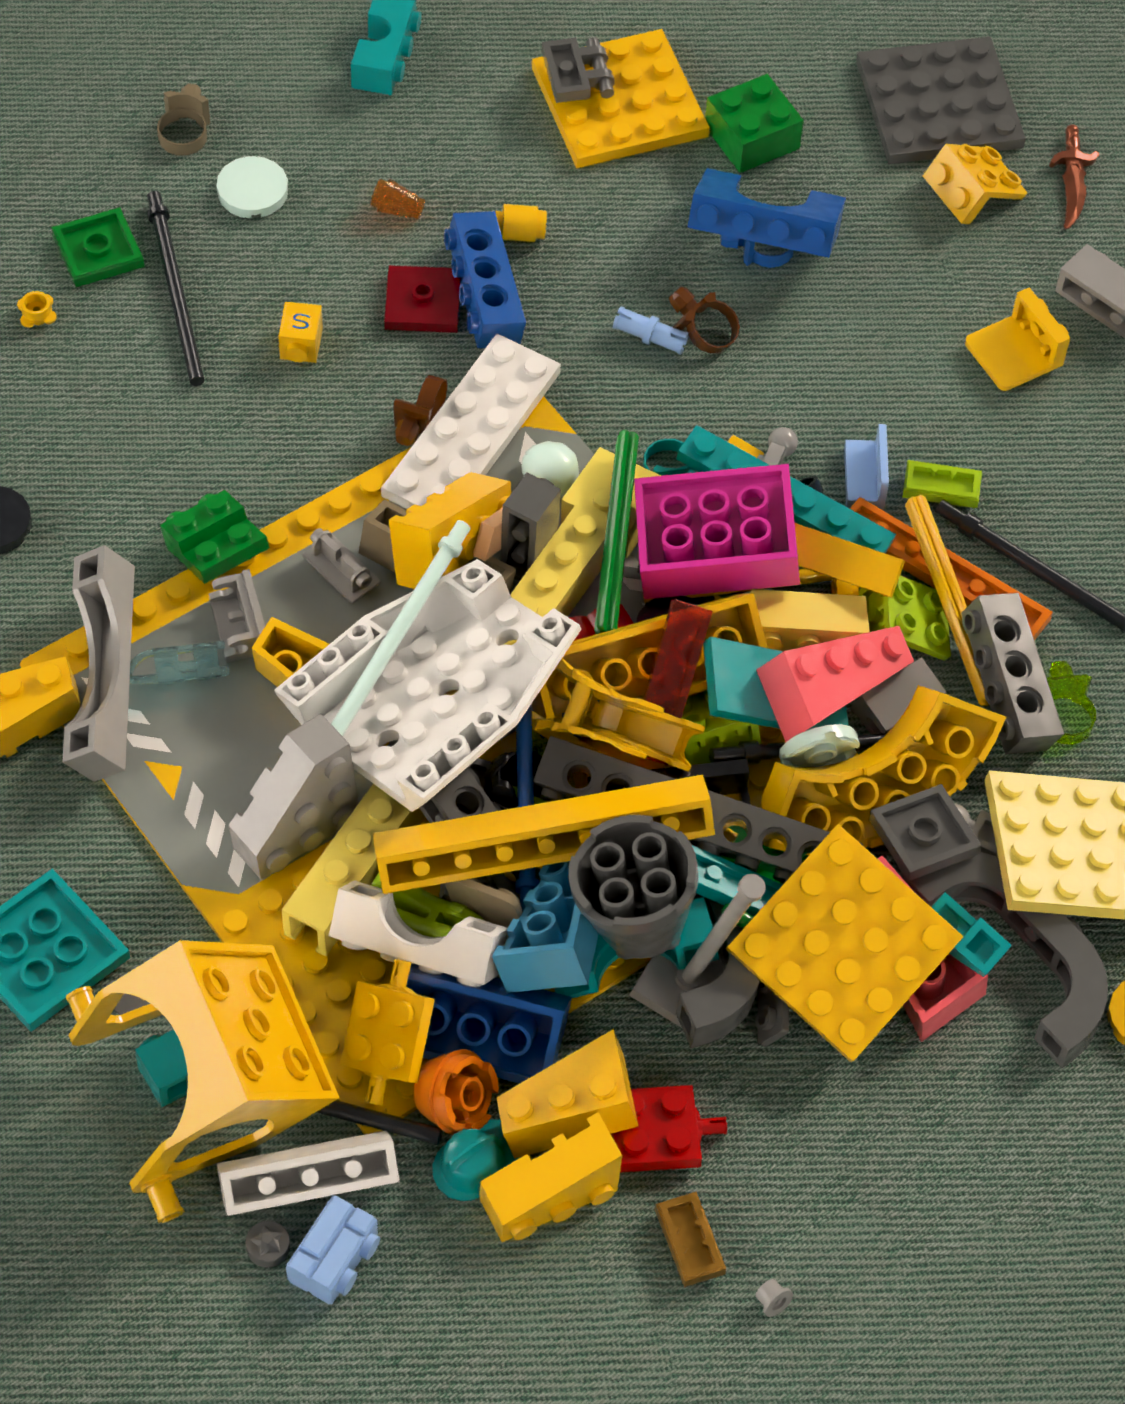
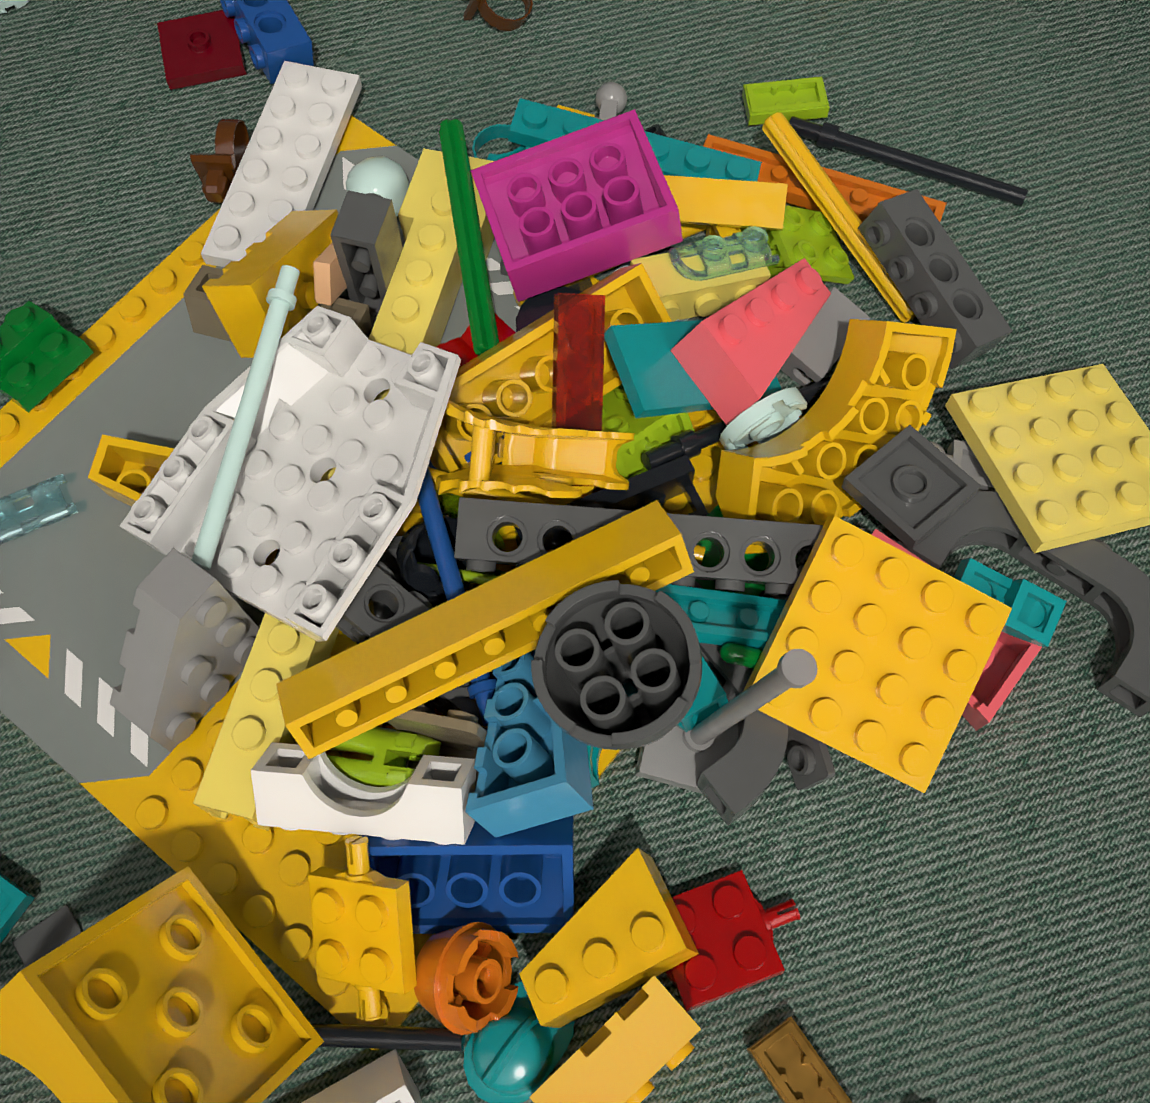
camera: 10 degrees left, 10 degrees up
light grey hinge [209,569,265,663] -> none
yellow brick [278,302,323,363] -> none
light grey hinge [302,528,381,604] -> none
light blue pin [612,306,689,355] -> none
light blue panel [844,424,889,510] -> none
clear neon green piece [1046,661,1096,745] -> none
none -> clear light blue piece [668,226,780,281]

